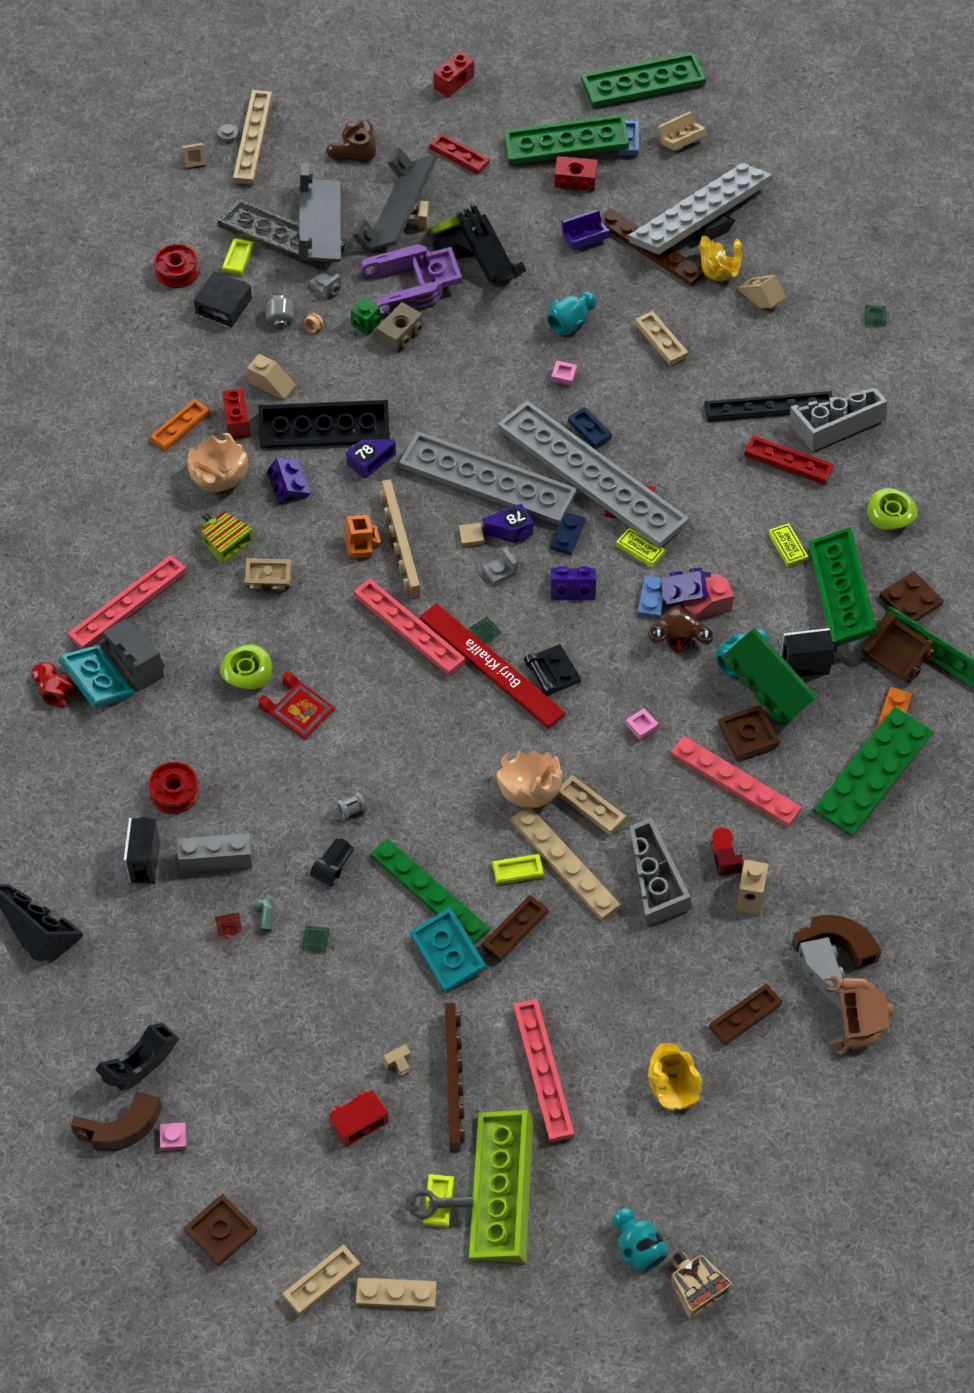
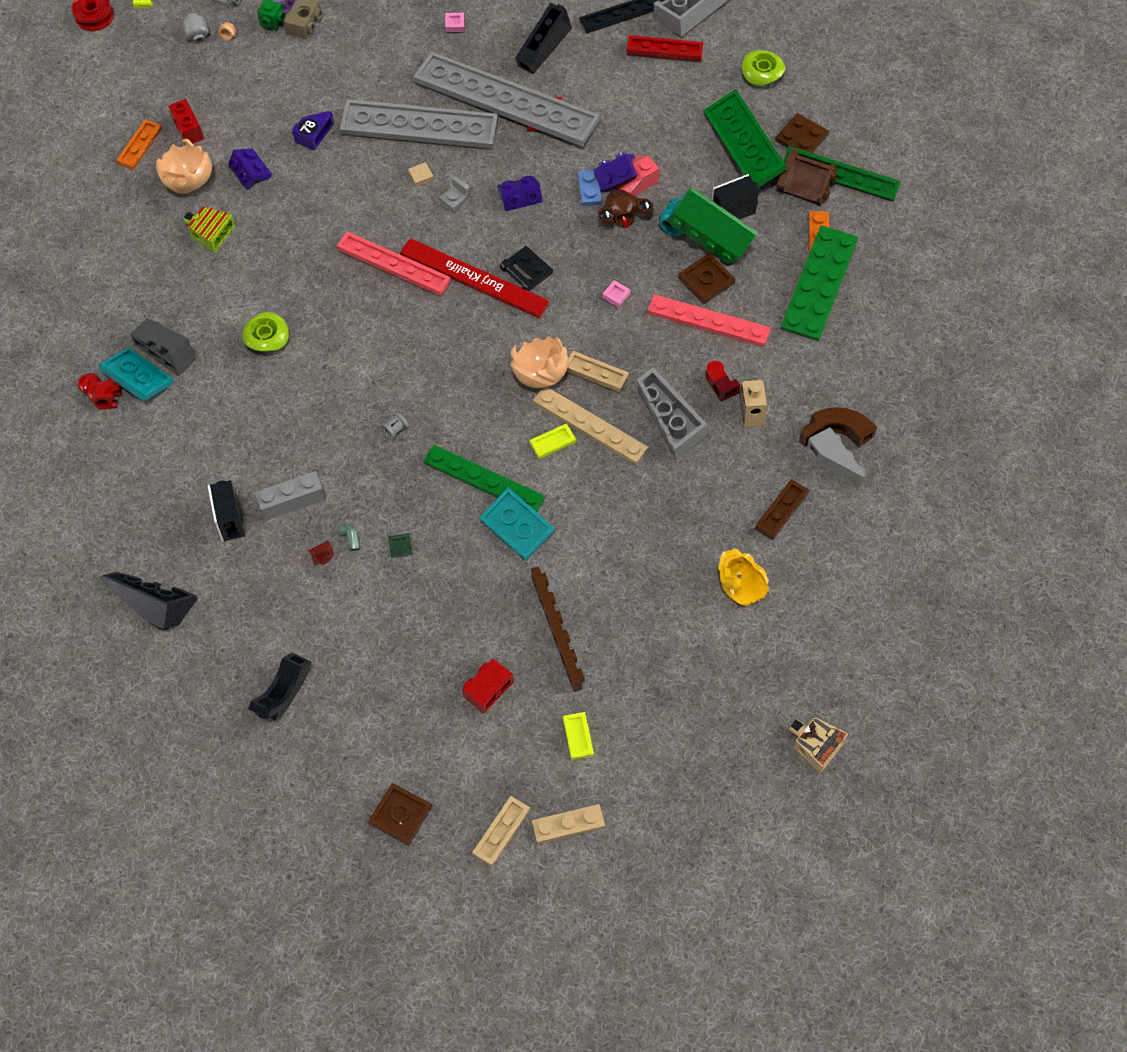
camera: 15 degrees left, 5 degrees up
coral plate [68,555,187,649] -> none
reddish brown arch [71,1092,162,1151] -> none
red wheel [149,762,199,814] -> none
bright pink plate [160,1122,187,1151] -> none
black piece [194,271,252,328] -> none
tan bracket [244,558,292,591] -> none
tan slope [247,354,296,400] -> none
black arch [258,400,390,448] -> none
red flag [258,671,335,739] -> none
black piece [310,838,354,887] -> none
orange brick [343,515,381,559] -> none
tan plate [379,479,420,599] -> none
tan tile [382,1044,410,1077] -> none
dark grey piece [406,1188,473,1221] -> none
clear green tile [469,617,501,644] -> none
lime arch [469,1110,534,1264] -> none
dark purple slope [482,503,533,543] -> none
reddish brown plate [482,895,548,962] -> none
coral plate [513,999,574,1143] -> none
dark blue plate [550,512,586,556] -> none
dark blue plate [568,407,612,449] -> none
teal piece [611,1207,668,1273] -> none
neon yellow tile [616,528,665,568] -> none
neon yellow tile [768,523,808,568] -> none
nougat torso [824,976,894,1054] -> none
none -> black slope [515,3,572,74]

